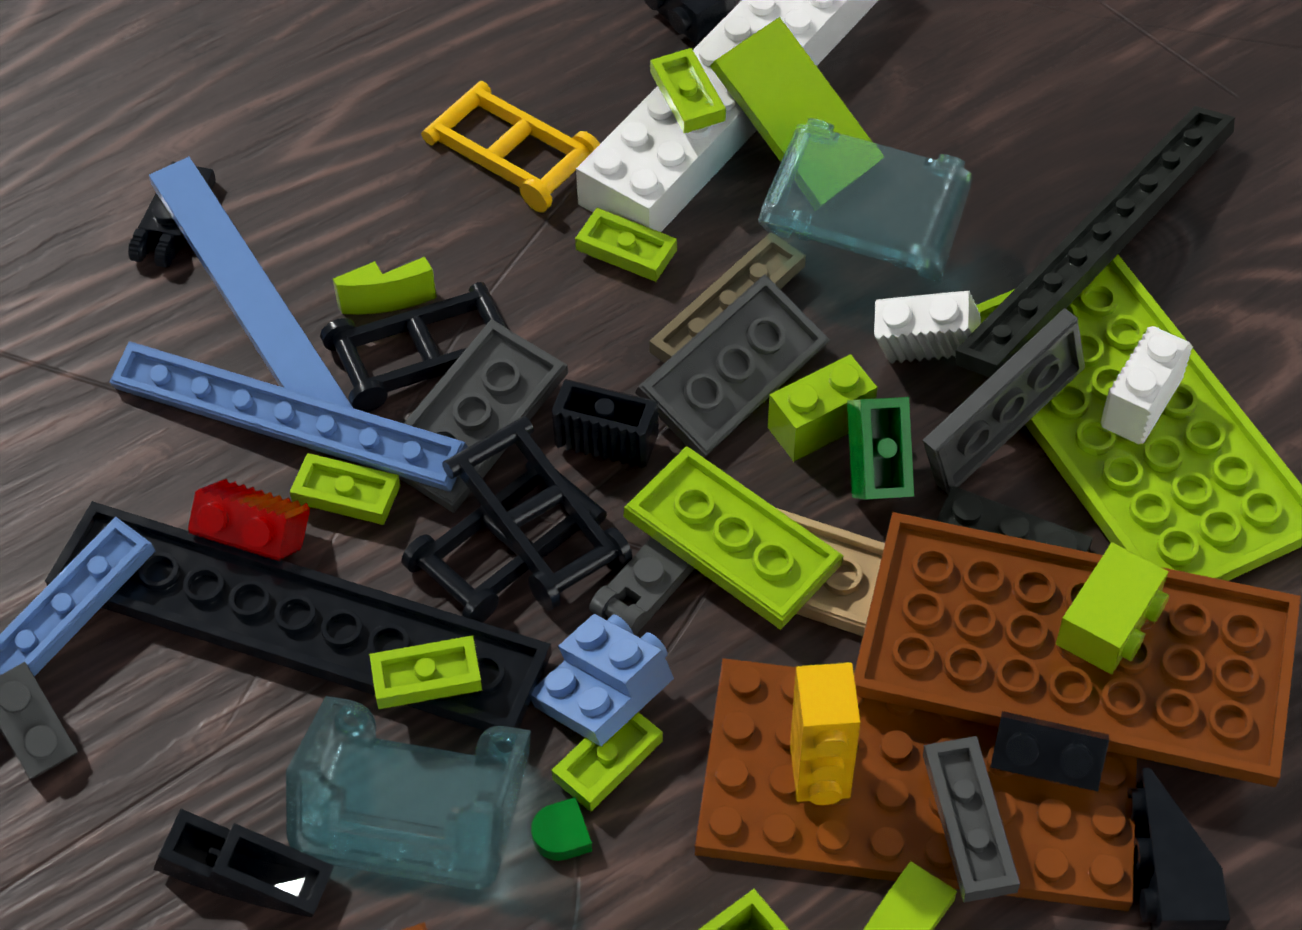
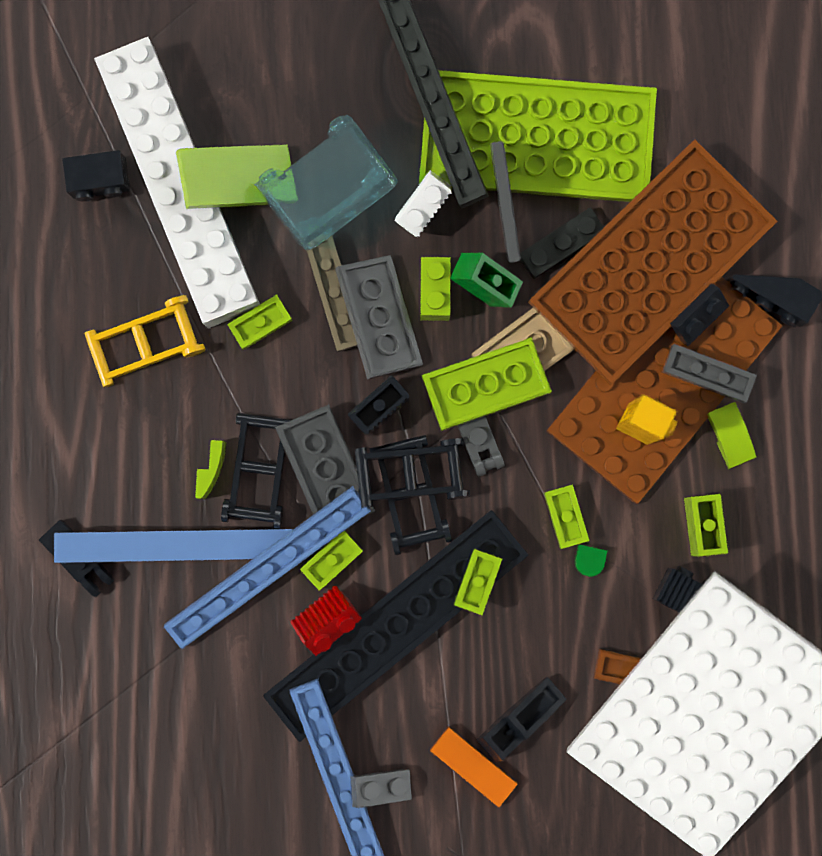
camera: 60 degrees left, 30 degrees up
clear light blue windscreen [286,696,531,890] -> none
medium blue plate [531,614,674,746] -> none
lime plate [650,48,726,134] -> none
lime brick [1056,542,1169,674] -> none
white brick [1101,326,1193,444] -> none
none -> orange tile [430,726,518,807]

